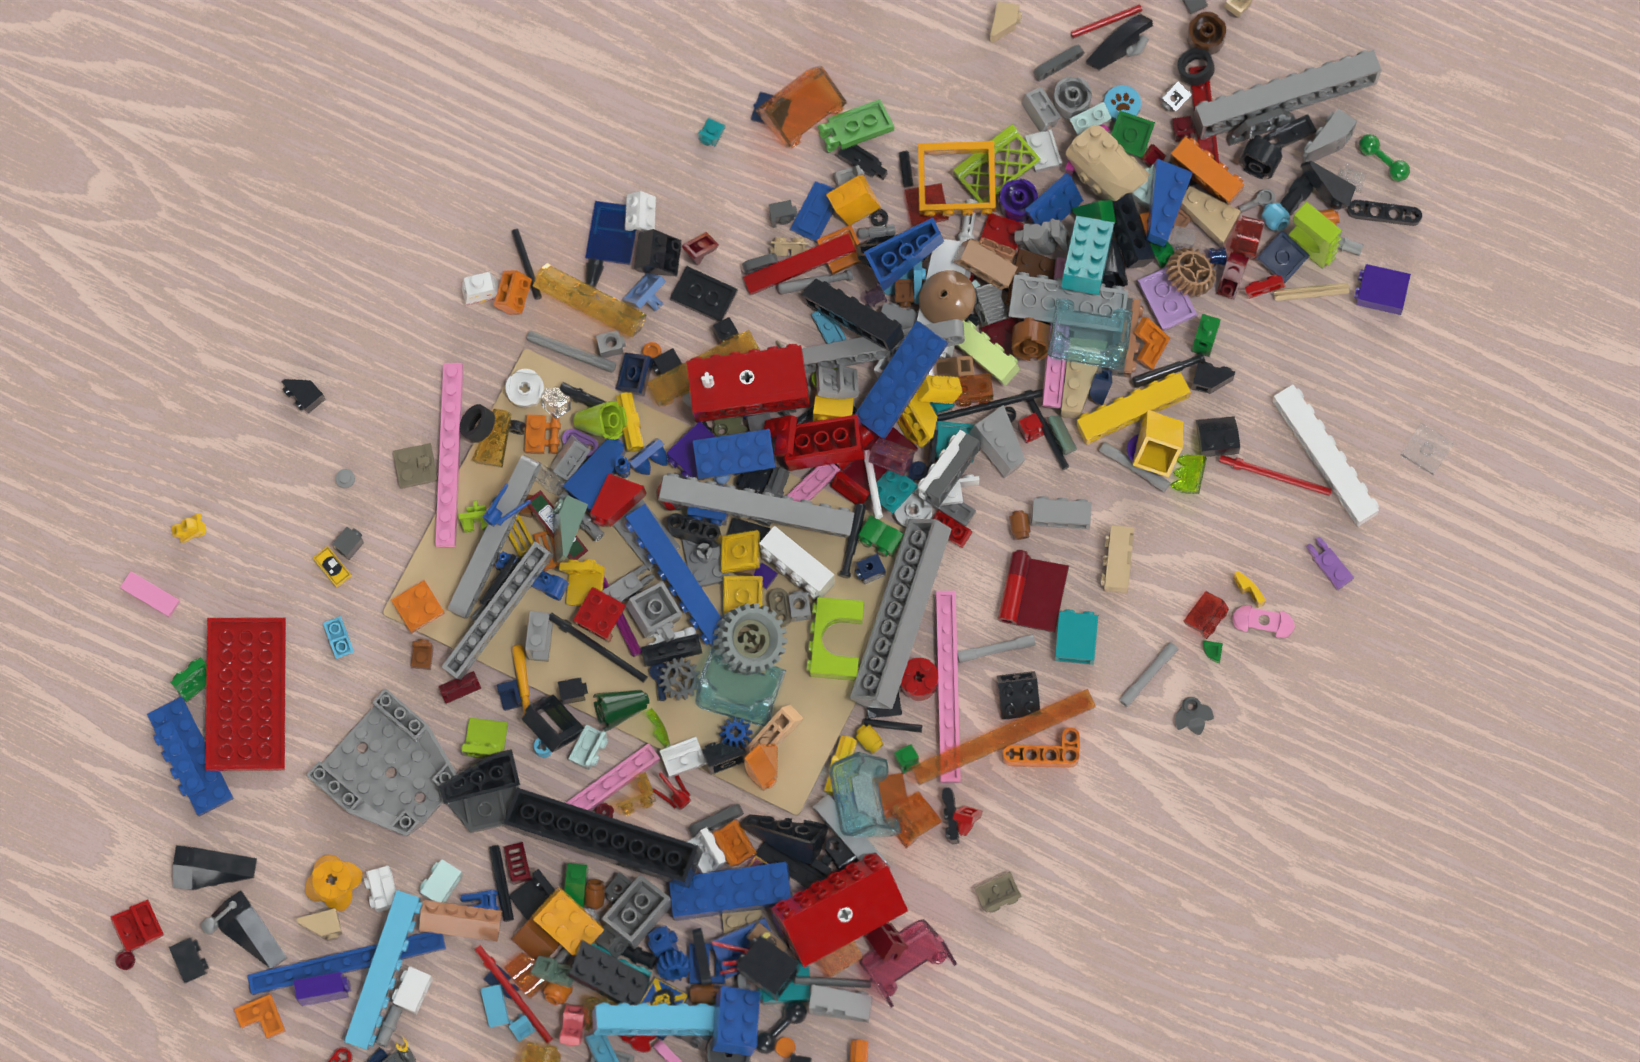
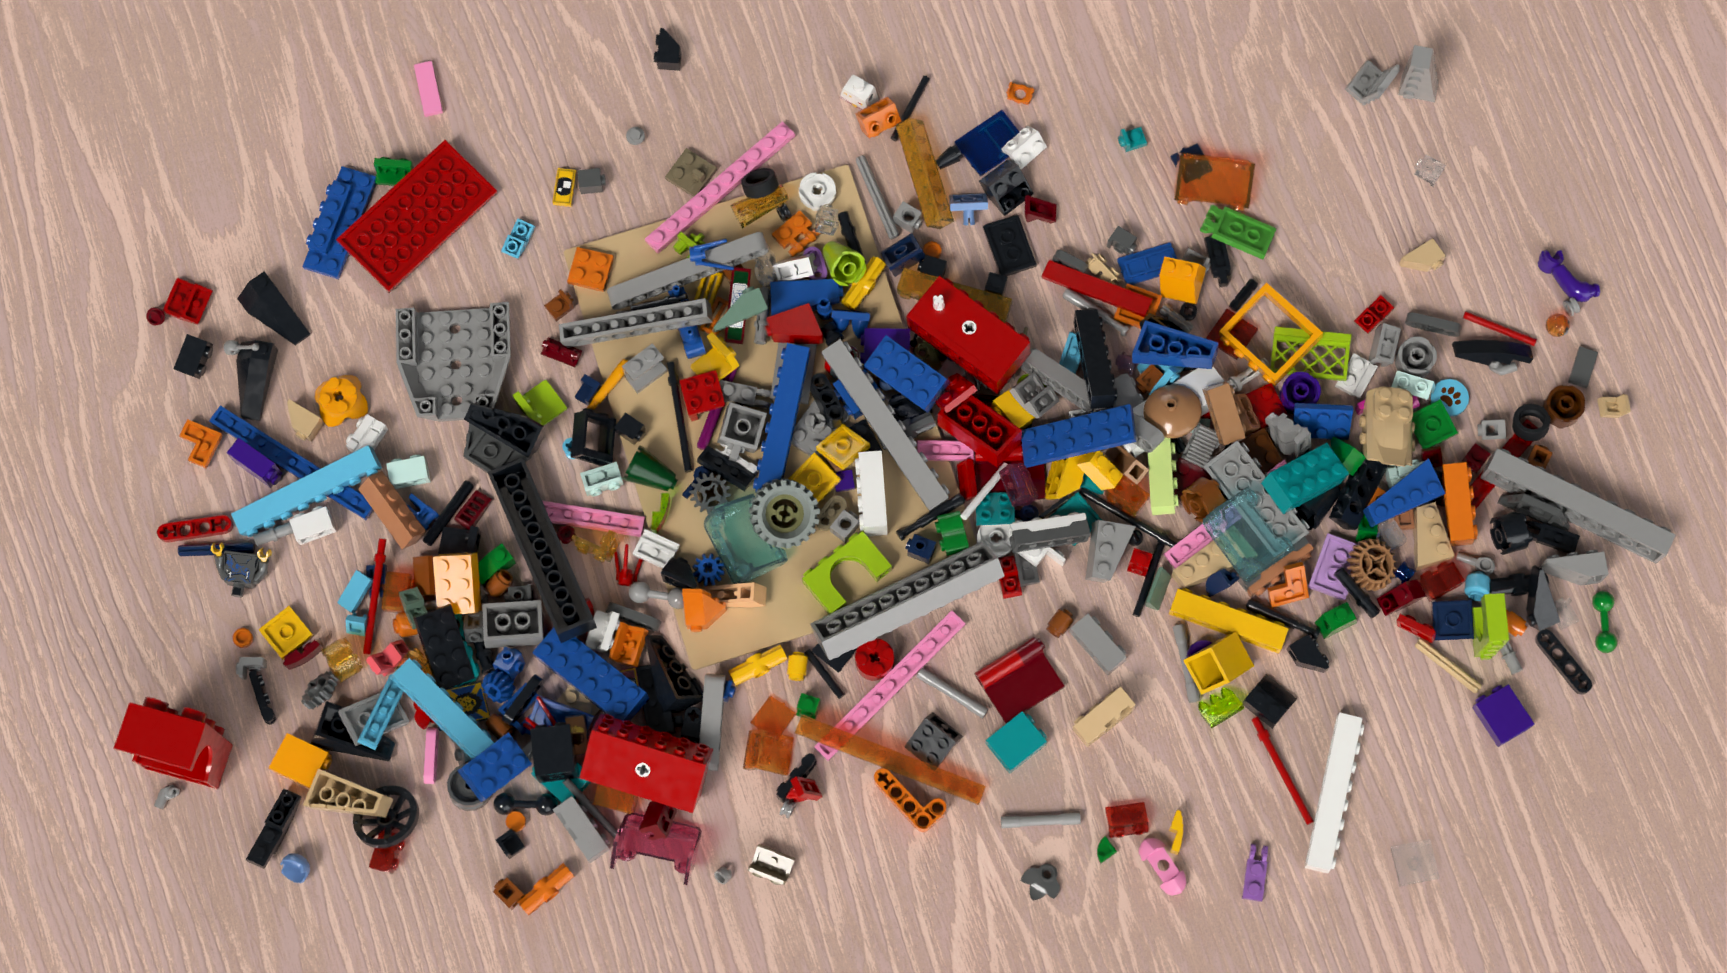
camera: 45 degrees right, 0 degrees up
yellow hips [171,514,206,543] -> none
clear light blue windscreen [829,752,901,837] -> none
none -> light grey piece [629,581,684,609]
none -> light grey hinge [714,867,732,885]
none -> light grey bush [780,799,796,819]
none -> black wheel [820,321,844,347]
none -> orange piece [1006,82,1035,105]
none -> black pin [1334,567,1380,618]
none -> red slope [1354,295,1394,334]
none -> dark orange brick [1527,444,1553,469]

